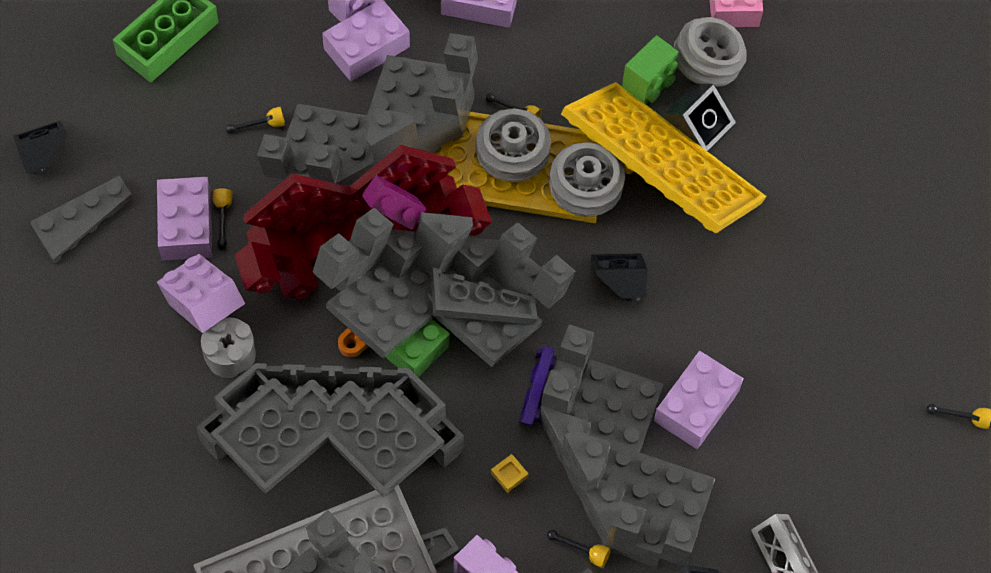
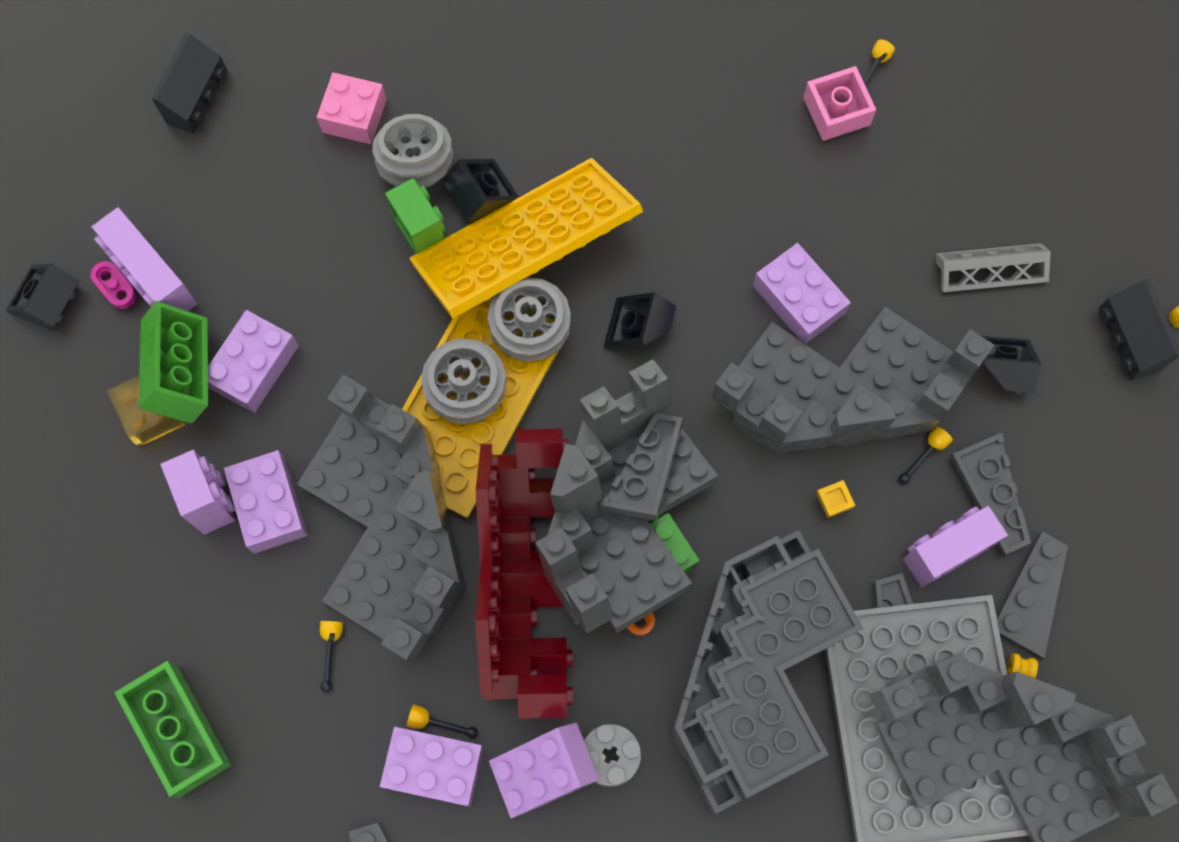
camera: 70 degrees left, 10 degrees up
magenta brick [362,175,426,230] -> none
black hinge [486,93,542,118] -> none
dark purple wing [518,346,556,426] -> none
none -> bright pink brick [803,66,876,141]

